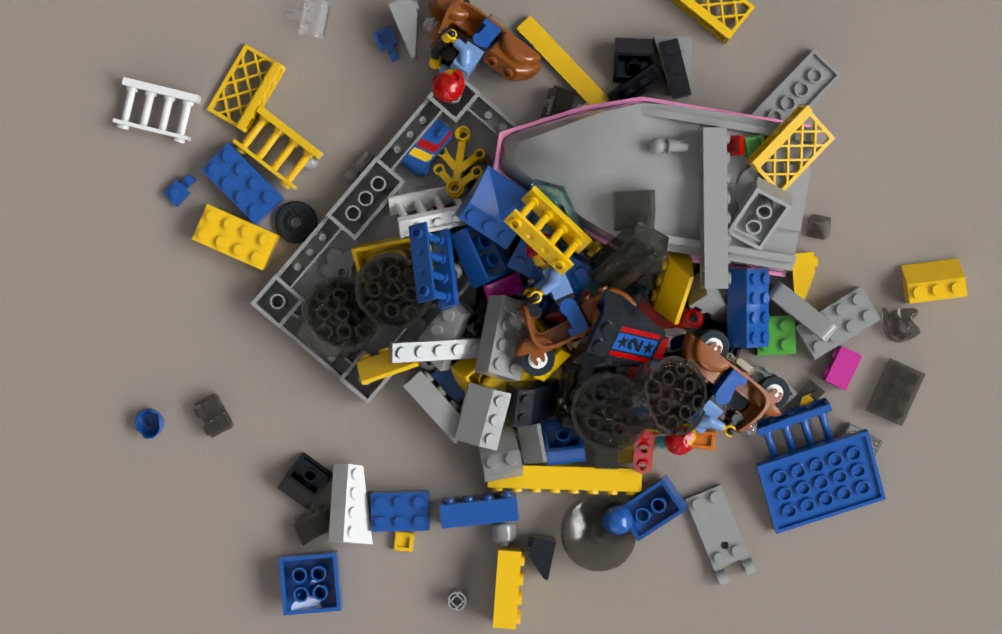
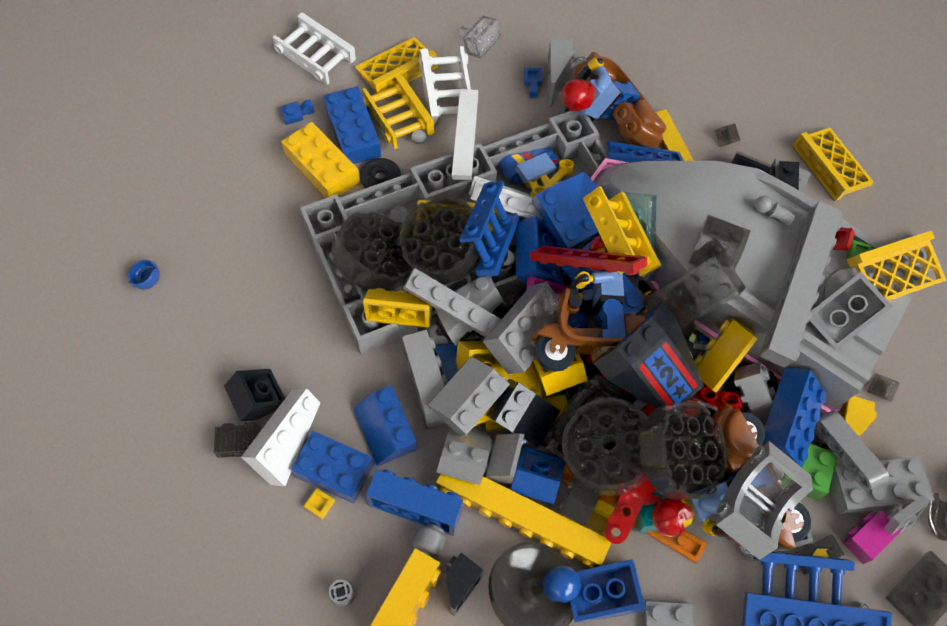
camera: 20 degrees right, 25 degrees down
clear smoke brick [194,393,234,438] -> none
blue slope [278,550,343,616] -> none
none -> blue slope [353,385,418,467]
none -> white fence [419,46,471,124]
none -> white tile [452,89,479,180]
none -> medium blue tile [515,153,556,184]
none -> red plate [529,246,648,275]
none -> blue tile [605,141,684,162]
none -> clear smoke slope [714,123,740,147]
none -> light grey window [716,441,813,560]
none -> light grey plate [884,495,930,536]

